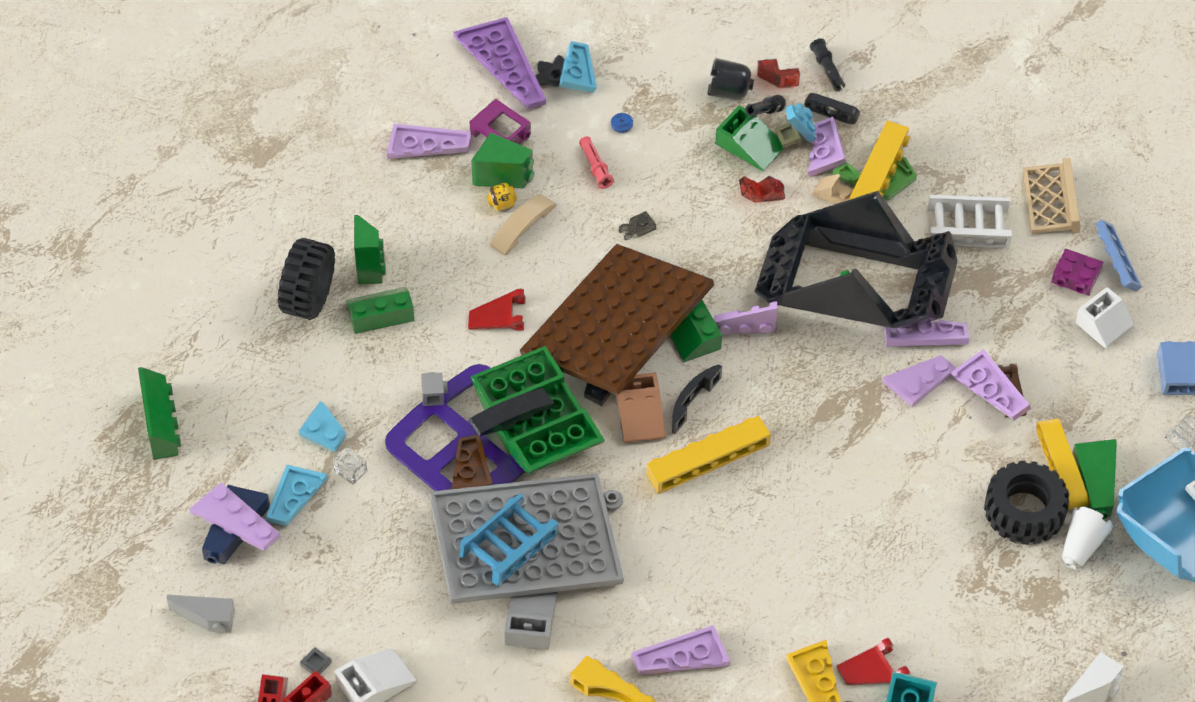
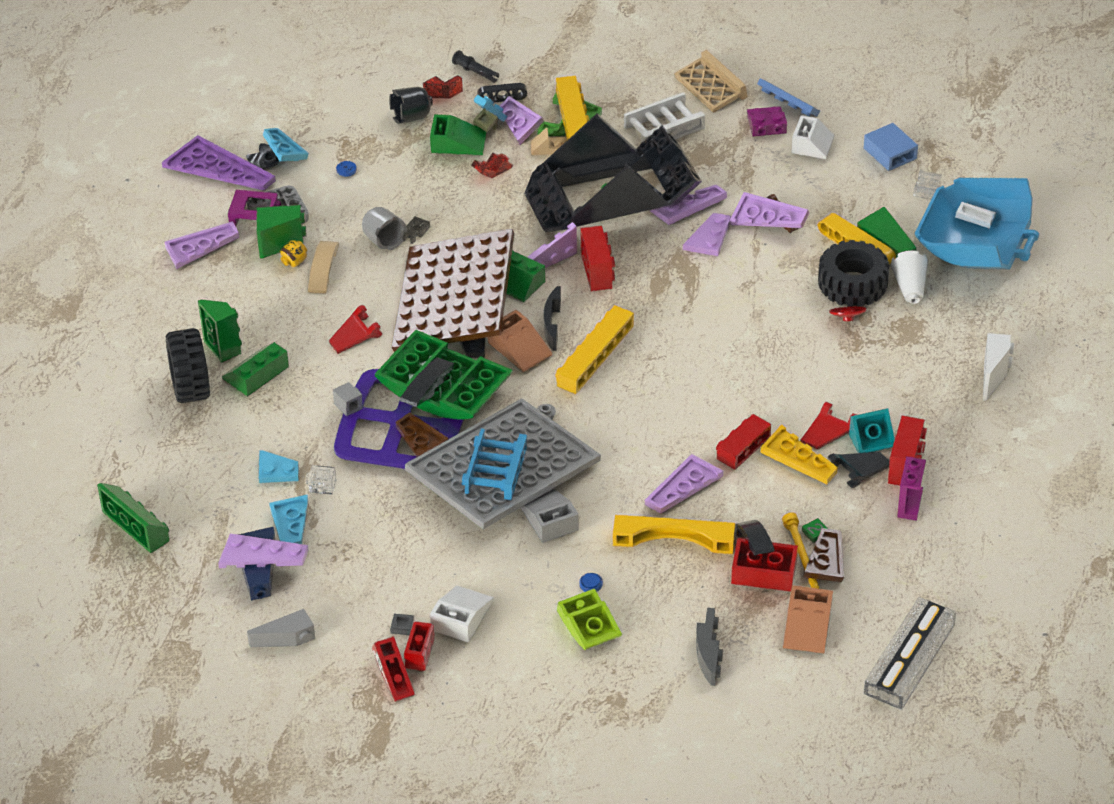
camera: 30 degrees left, 10 degrees down
coral pin [579,136,614,189] -> none
black pin [745,94,786,117] -> none
none -> light grey beam [247,185,309,224]
none -> light grey cylinder [362,207,407,250]
none -> red brick [580,225,615,292]
none -> red brick [716,414,771,470]
none -> red dish [829,306,867,321]

